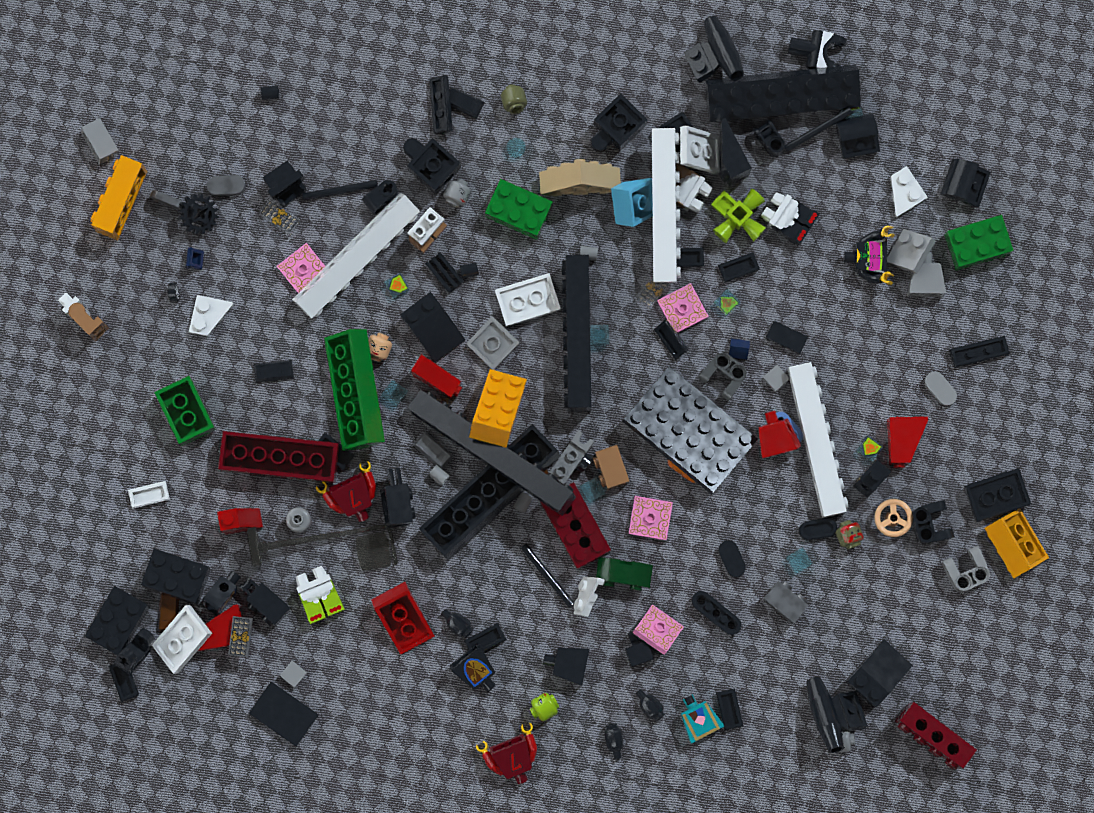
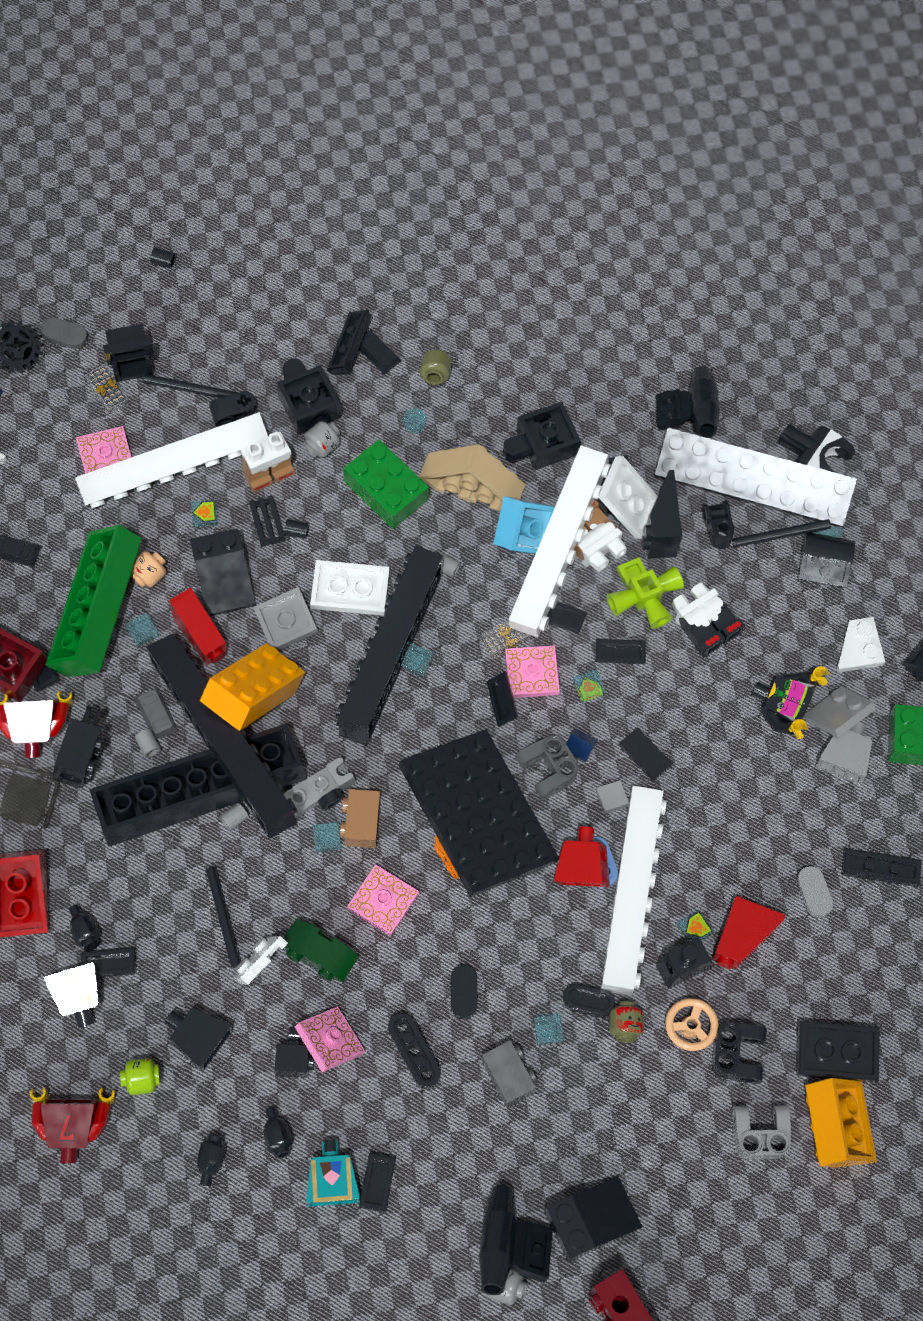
camera: 20 degrees right, 15 degrees down
dark red brick [540,482,611,570] -> none

